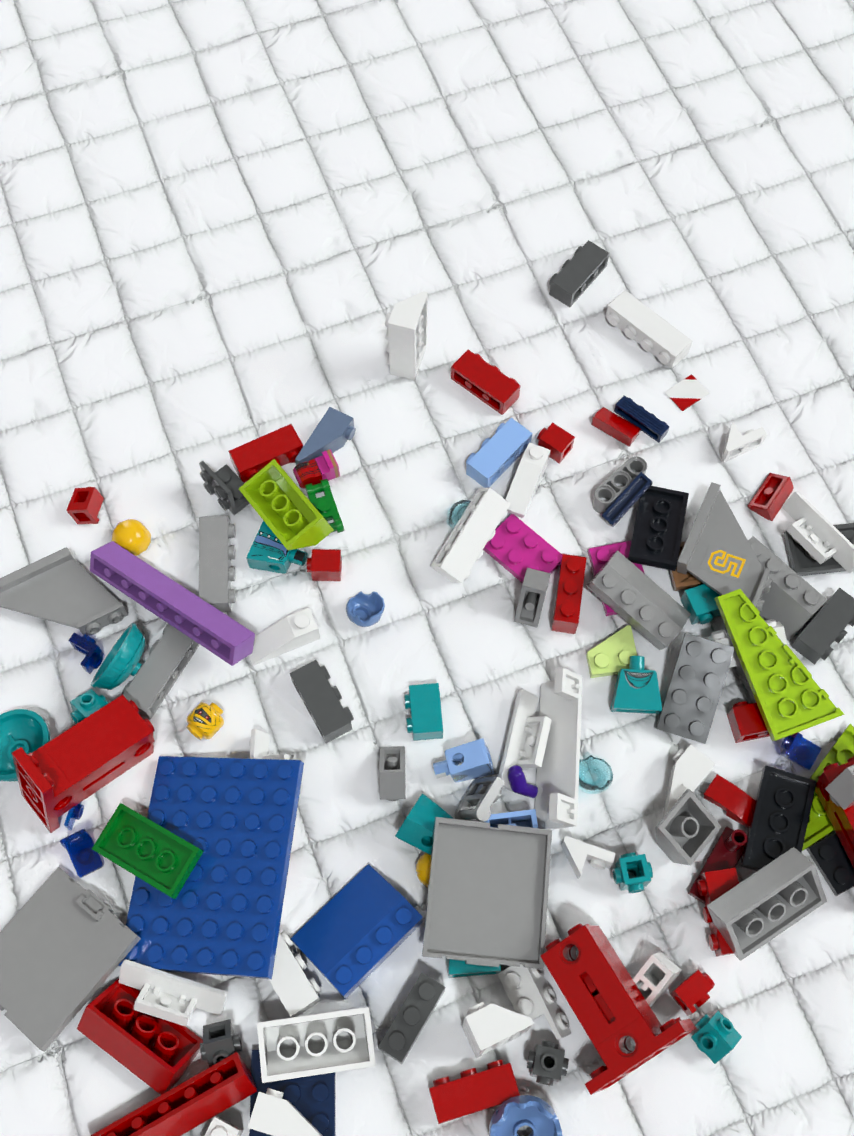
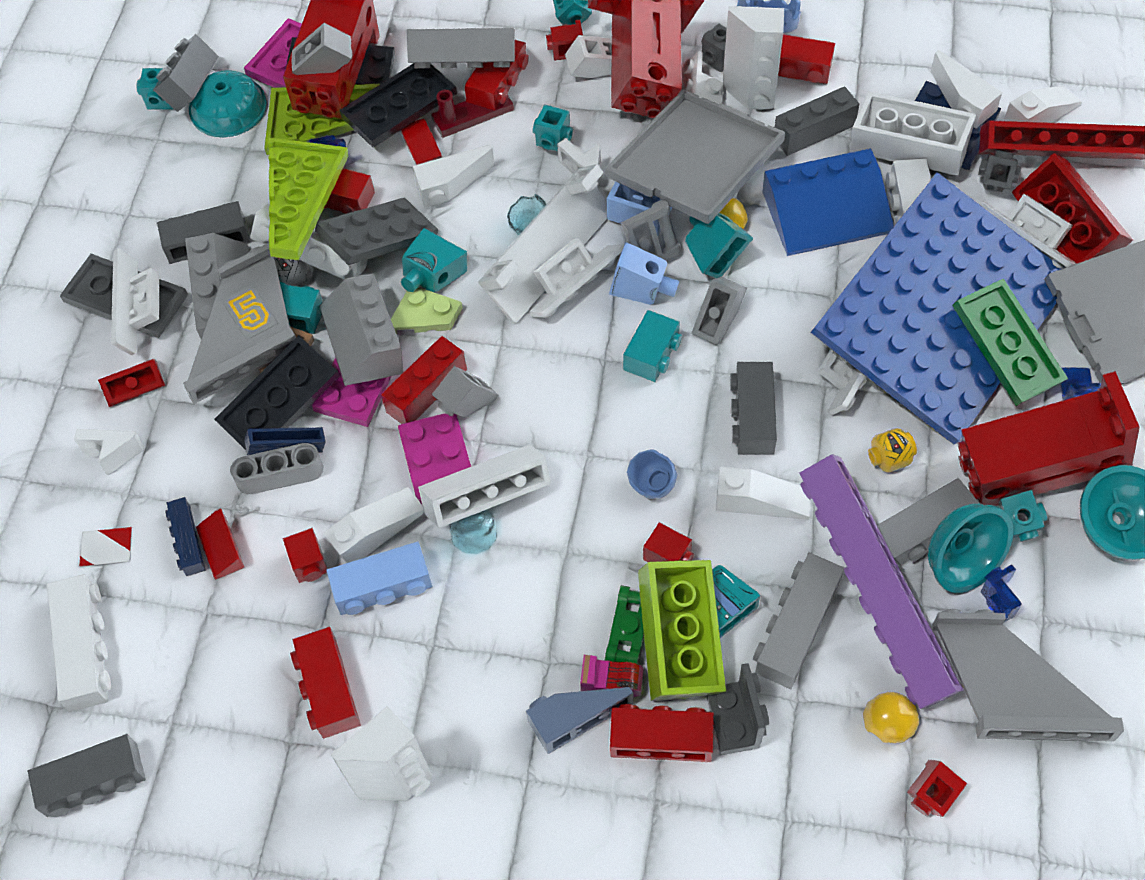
camera: 145 degrees left, 5 degrees down
dark purple arm [508,765,538,798] -> none
light grey slope [655,789,721,866] -> none

